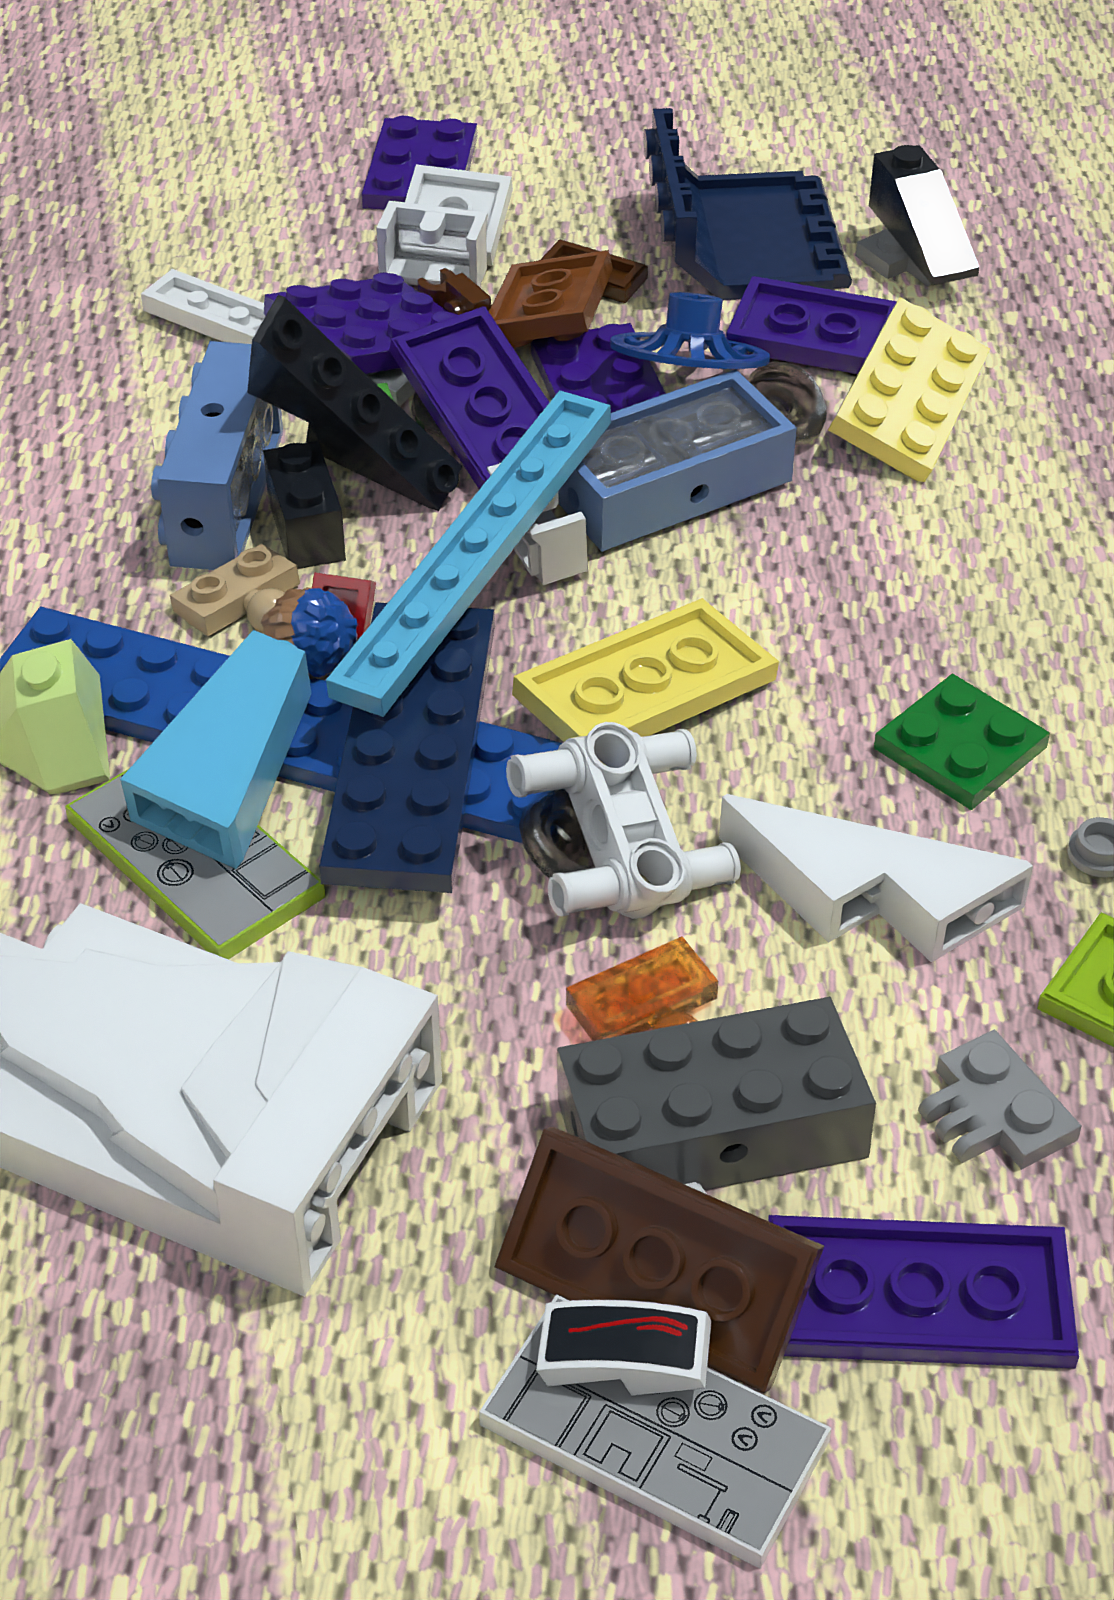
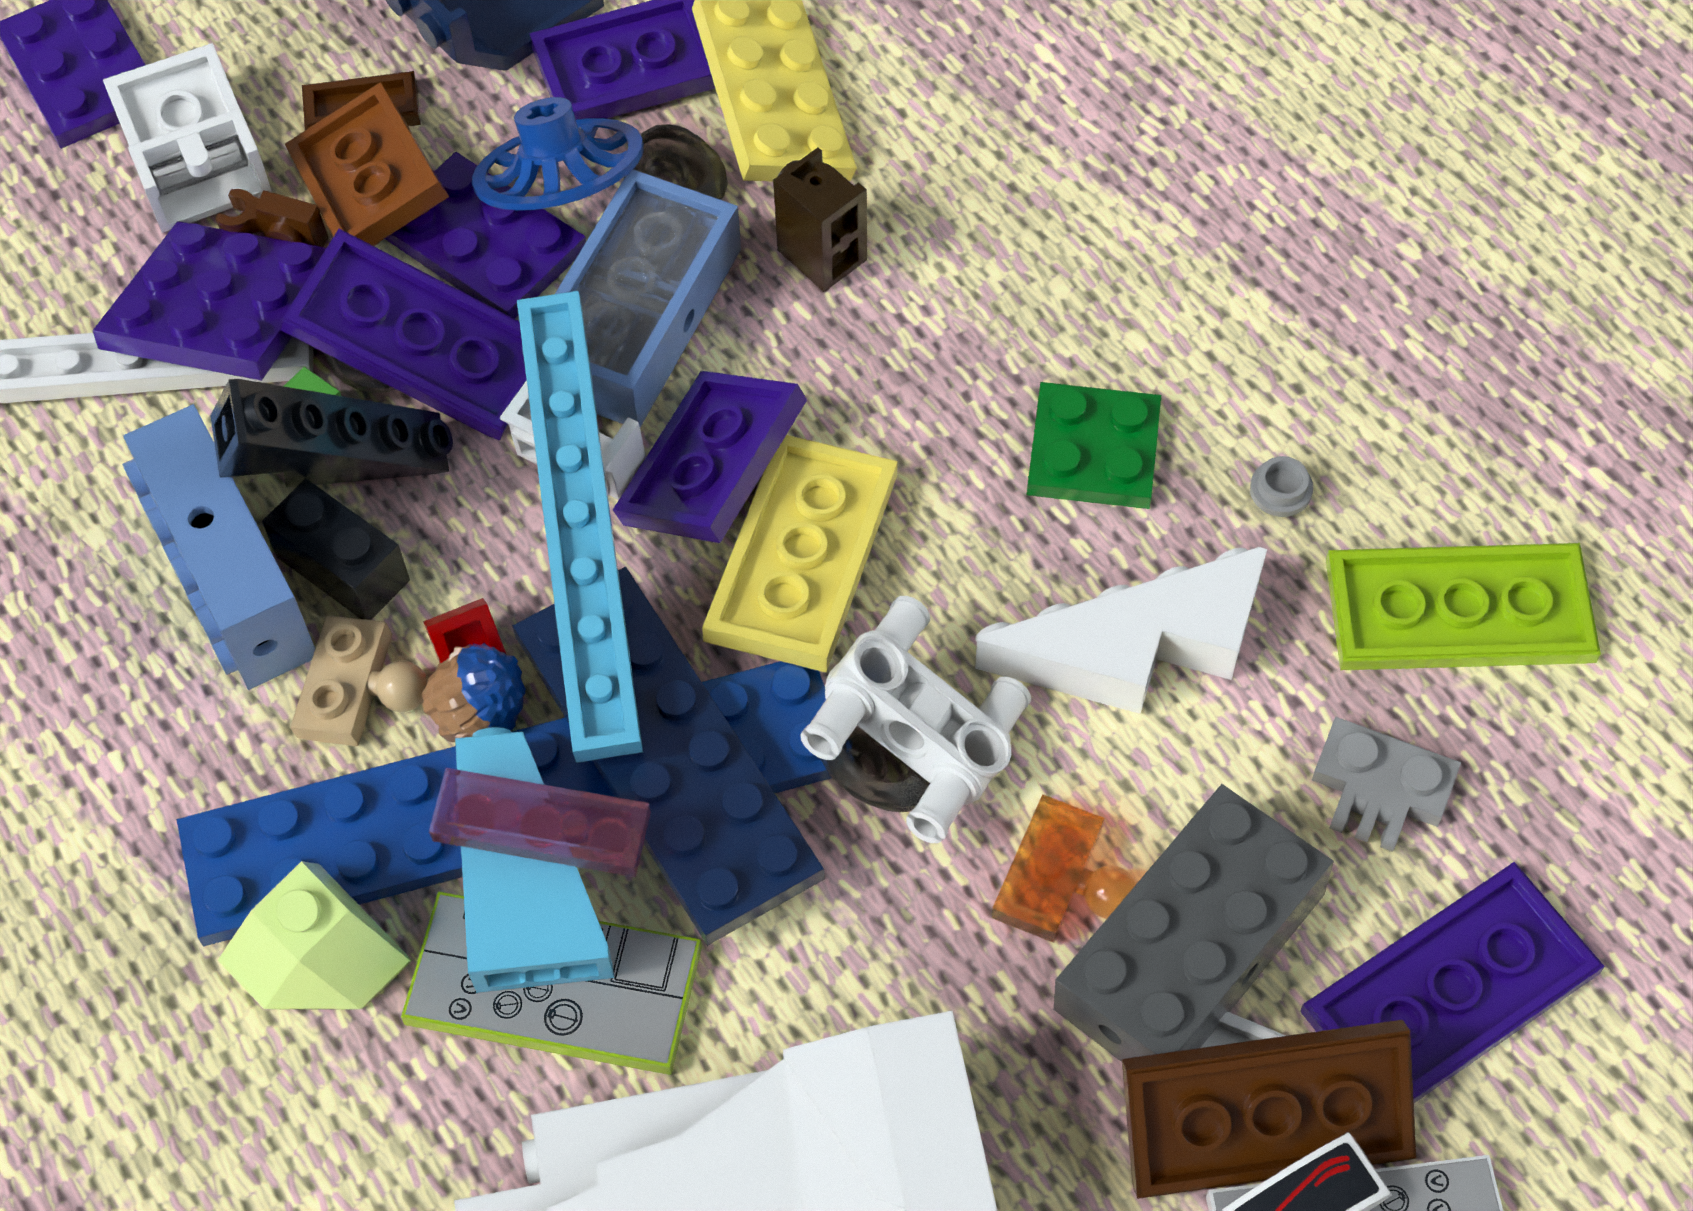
camera: 35 degrees left, 15 degrees up
none -> clear pink plate [429,768,651,877]
none -> dark purple plate [613,371,807,543]
none -> dark brown hinge [773,147,867,292]

